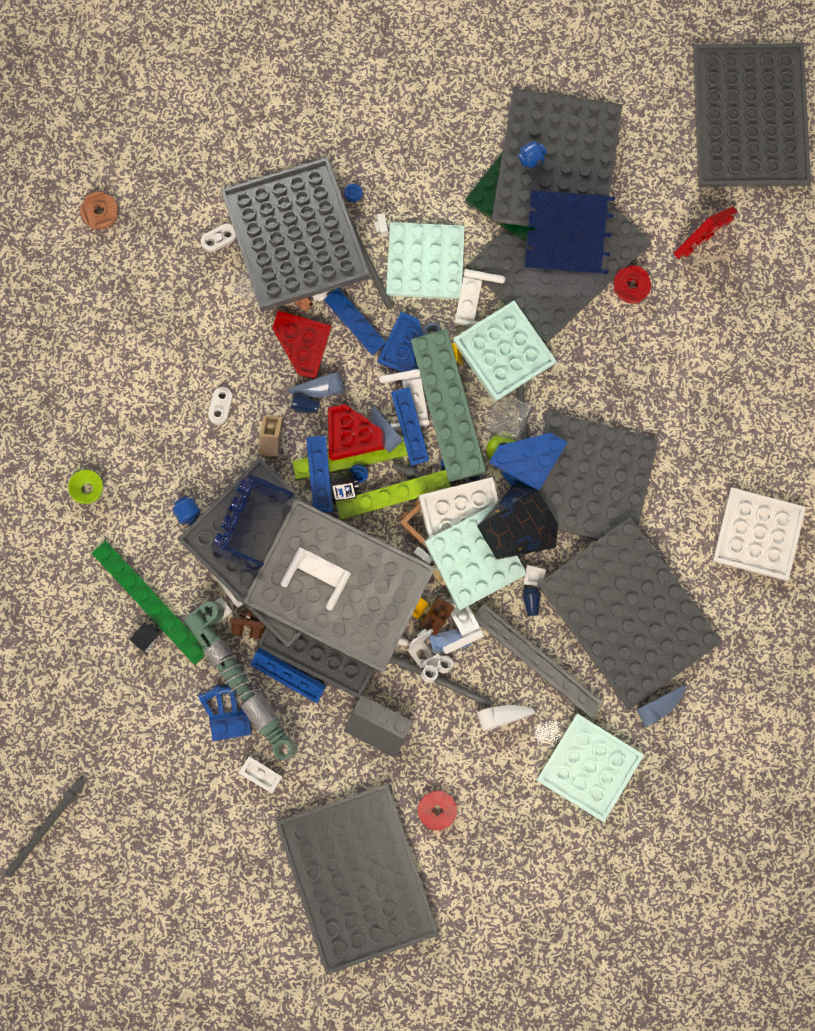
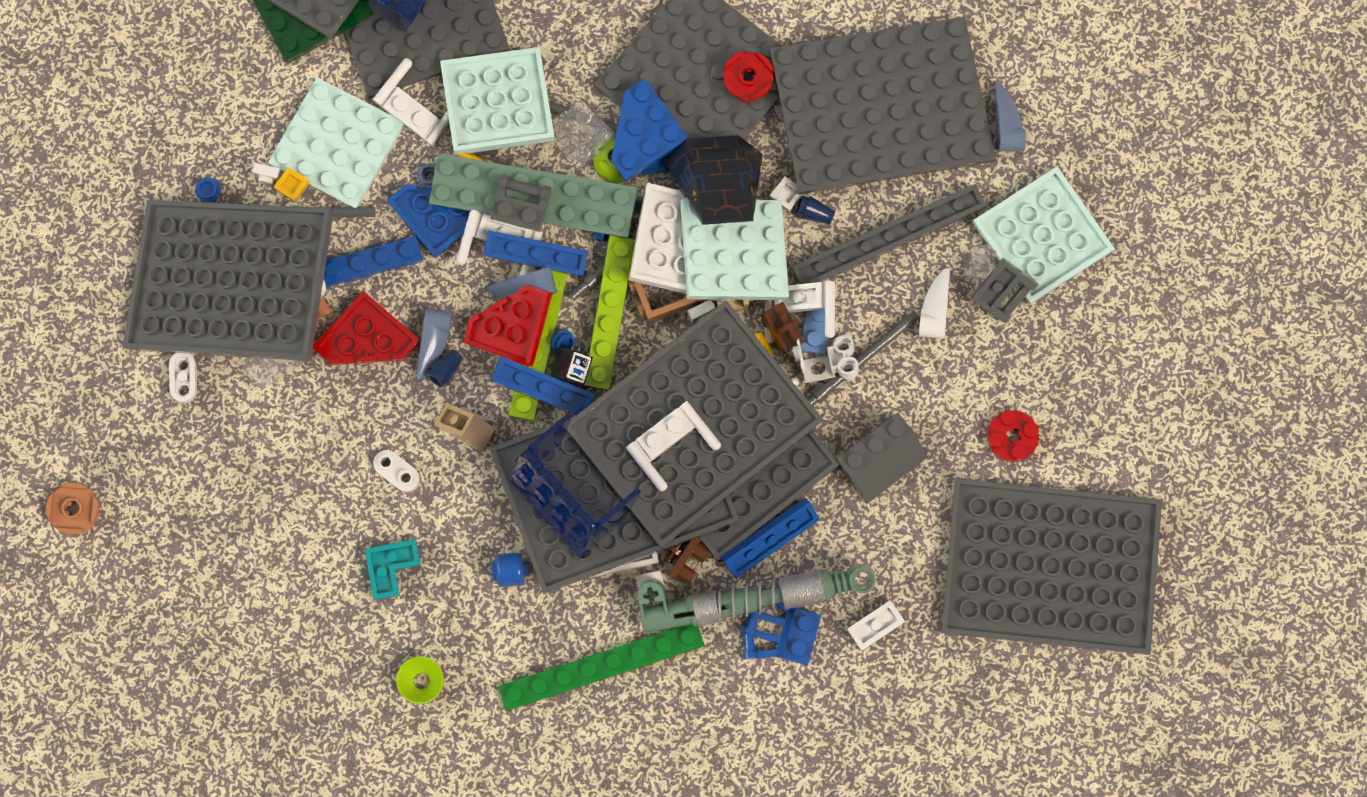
camera: 60 degrees left, 0 degrees up
black brick [129,622,161,654] -> none
none -> yellow tile [274,167,310,203]
none -> teal plate [365,539,421,601]
none -> dark grey plate [490,174,552,232]
none -> red plate [723,51,774,103]
none -> dark grey plate [971,257,1039,323]

